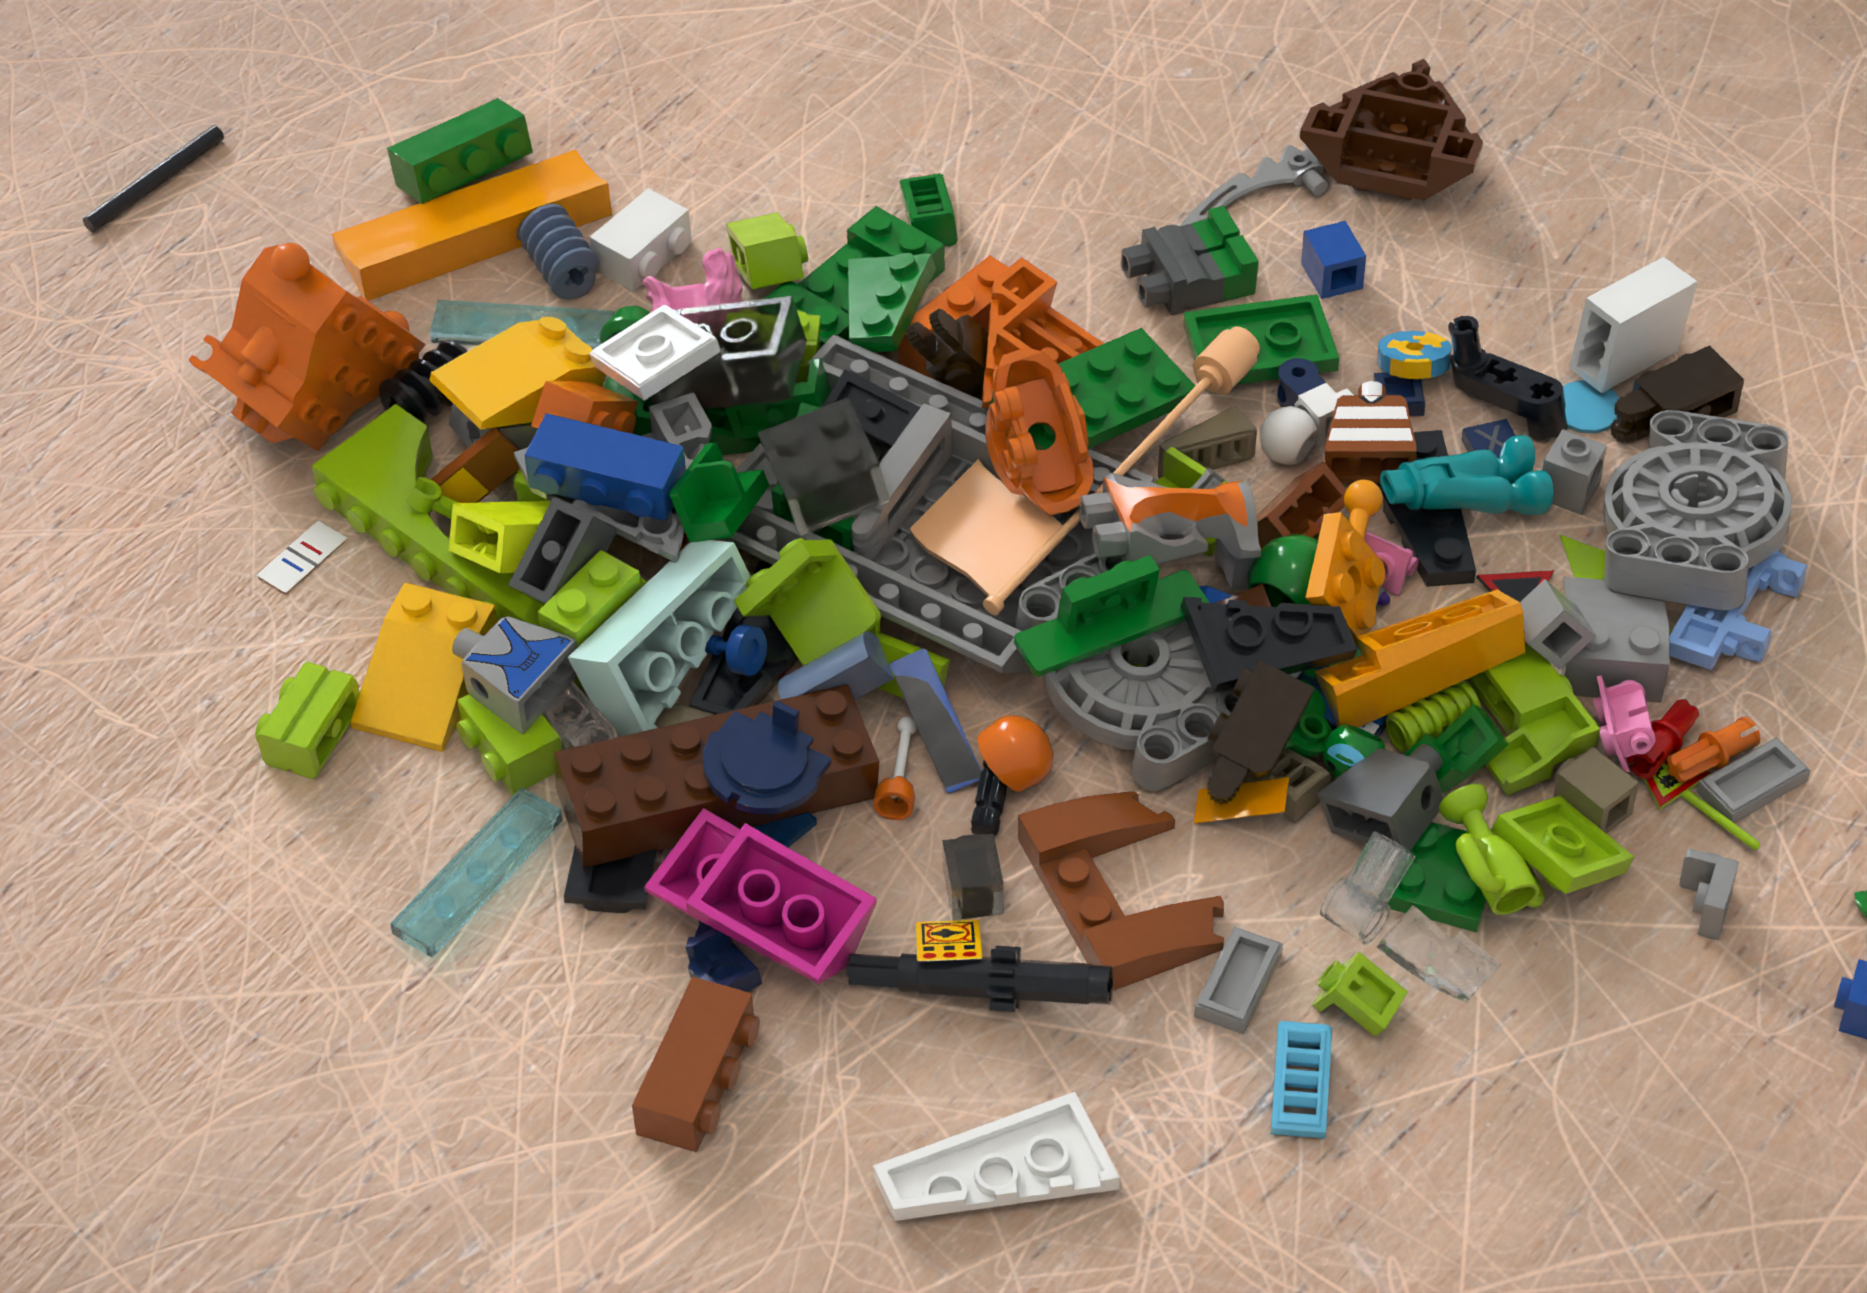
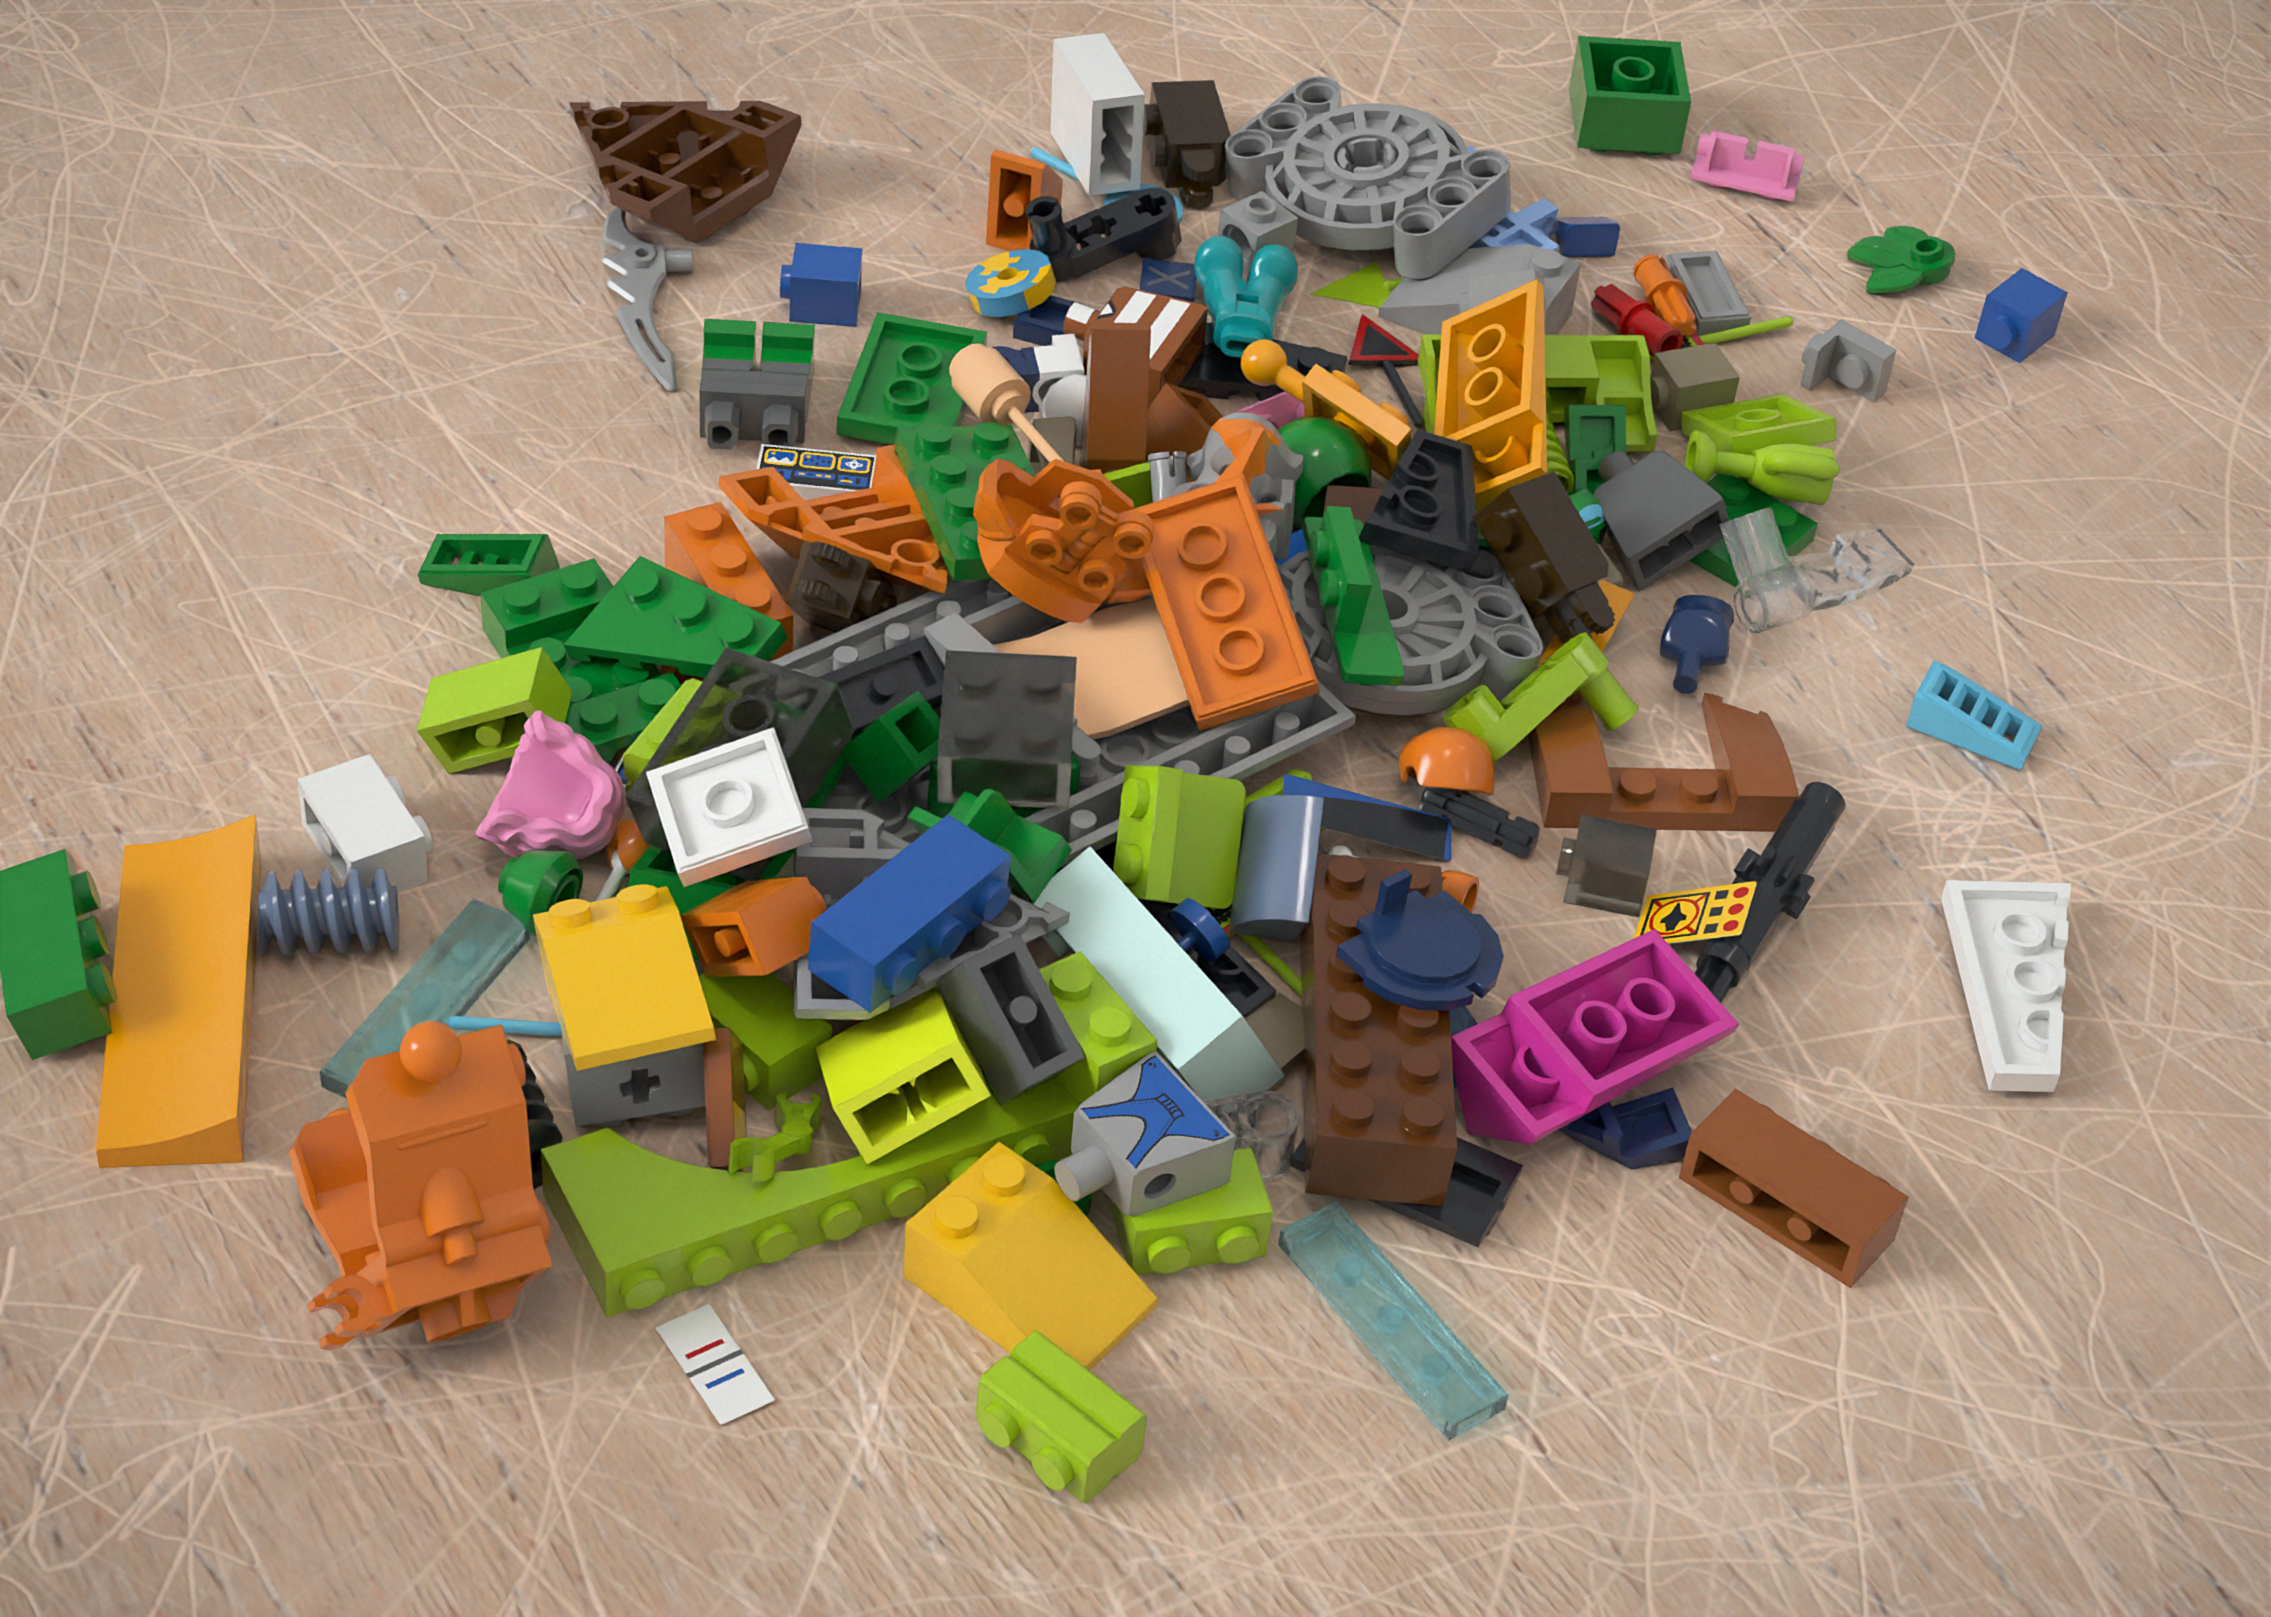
camera: 75 degrees left, 5 degrees down
light grey tile [1194,927,1283,1034] -> none
lime bracket [1312,952,1408,1037] -> none
bright pink hinge [1593,675,1656,772] -> none
none -> tile [756,444,876,500]
none -> orange slope [986,149,1063,251]
none -> dark orange slope [1080,322,1151,474]
none -> orange tile [1128,474,1320,731]
none -> lime beam [1441,632,1639,762]
none -> blue slope [1555,217,1620,257]
none -> dark blue piece [1660,595,1734,694]

